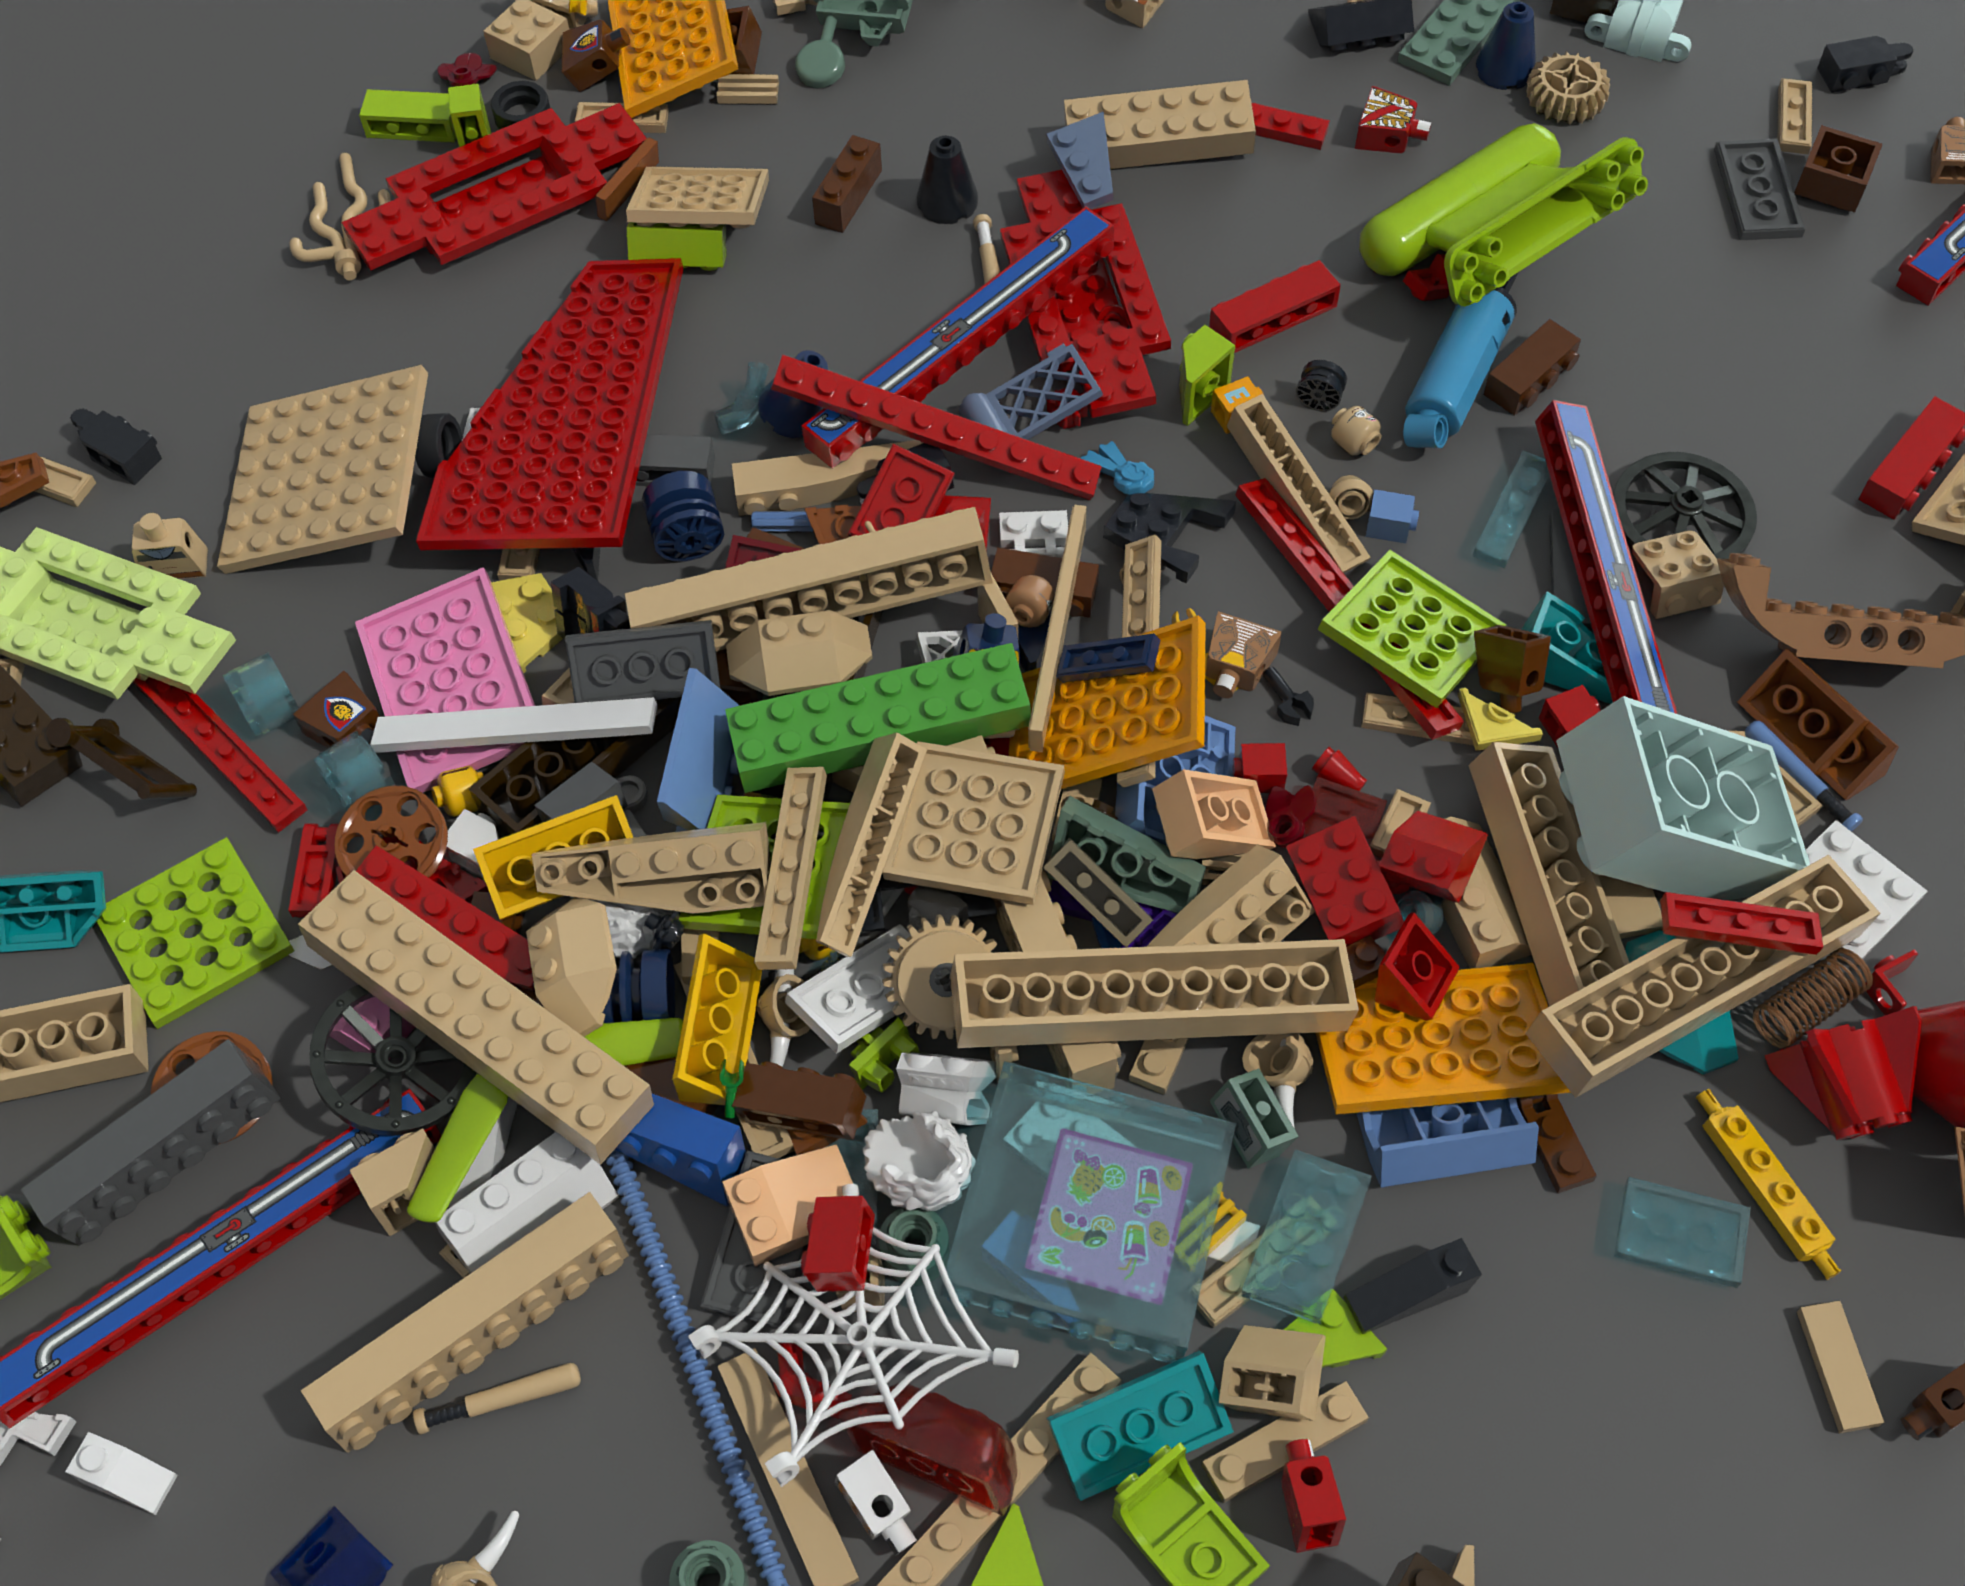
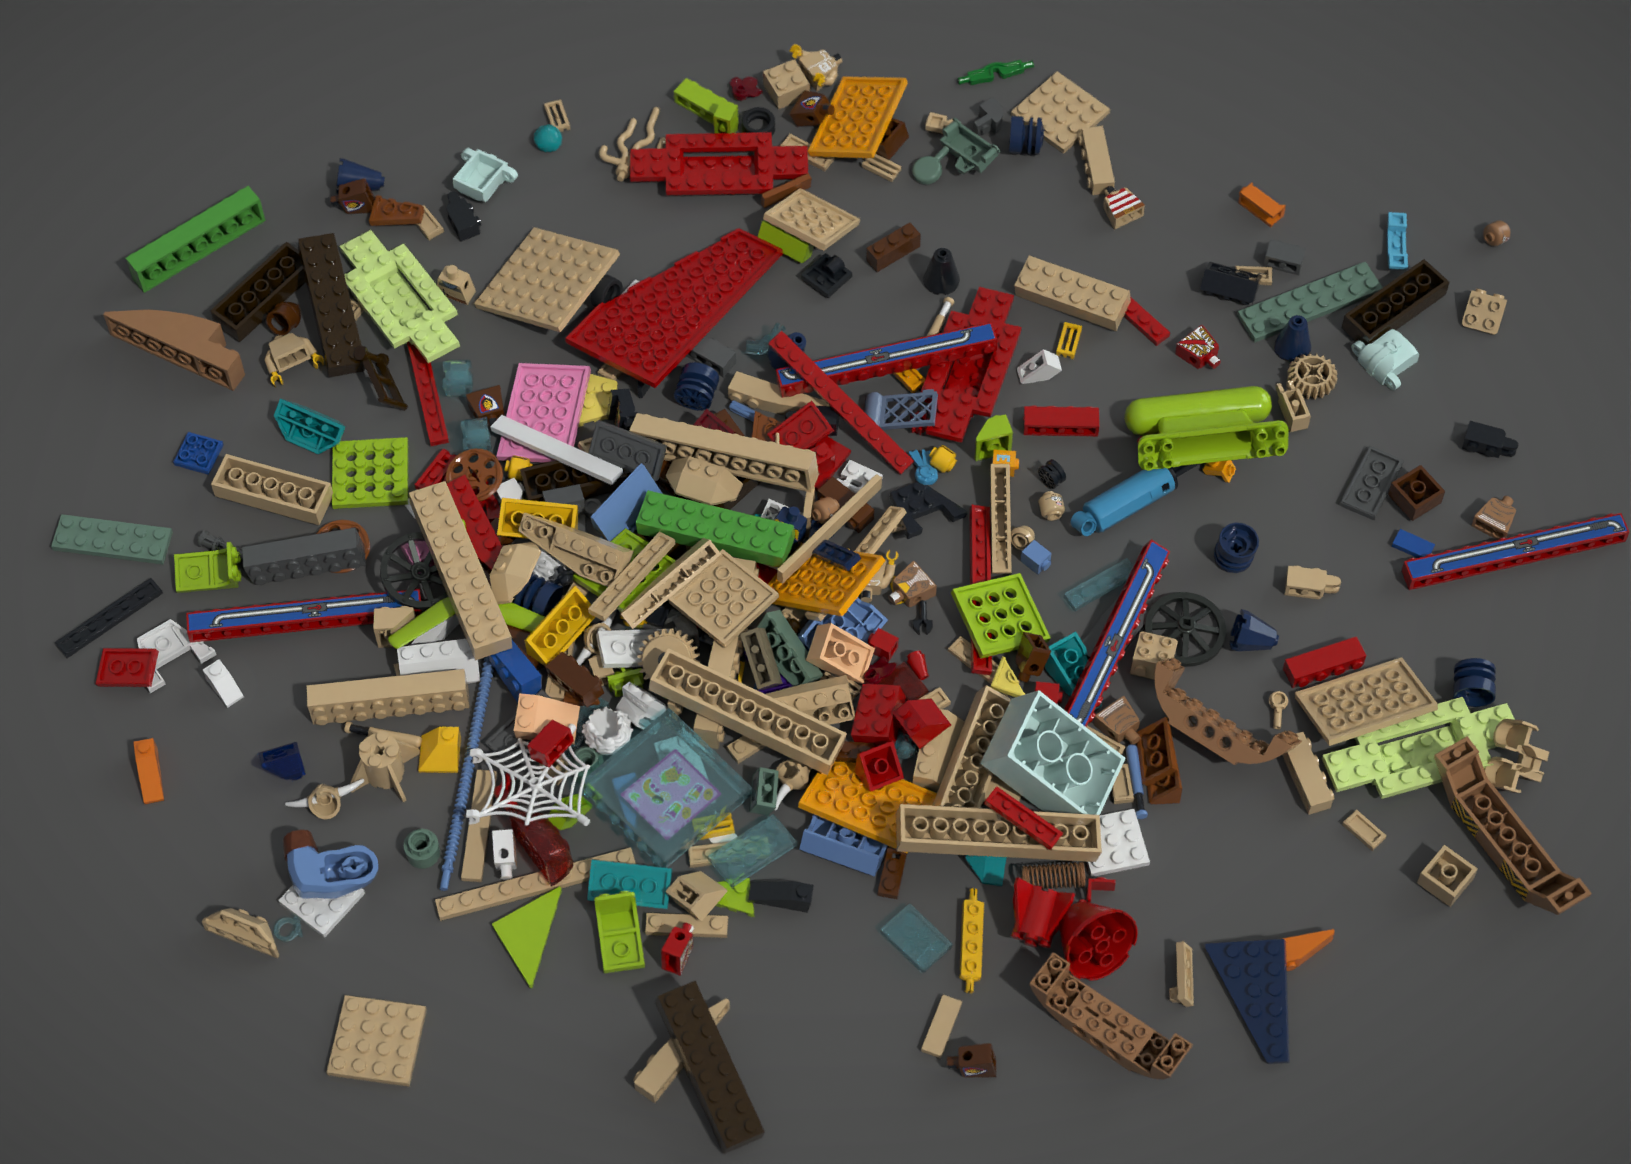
camera: 30 degrees right, 0 degrees up
green hand [719,1059,745,1118] -> none
sand blue wing [1046,112,1113,209] -> none
reddish brown brick [1483,319,1581,416] -> none
tan tile [1777,78,1812,154] -> none
none -> tan brick [350,731,420,802]
none -> yellow slope [418,727,461,773]
none -> light aqua piece [453,148,518,202]
none -> teal hair [534,124,562,152]
none -> tan tile [544,100,570,132]
none -> lime slope [547,794,593,830]
none -> tan brick [588,654,614,686]
none -> black plate [801,253,852,298]
none -> light orange plate [892,369,925,393]
none -> yellow head [929,445,957,473]
none -> white slope [1017,349,1062,384]
none -> yellow tile [1056,322,1082,359]
none -> medium nougat torso [1093,696,1141,745]
none -> light orange bracket [1203,460,1236,483]
none -> dark blue wheel [1214,522,1259,573]
none -> dark blue cone [1229,609,1279,651]
none -> tan plate [1268,691,1288,729]
none -> tan hinge [1275,381,1311,432]
none -> tan hinge [1284,566,1341,599]
none -> blue tile [1391,529,1435,558]

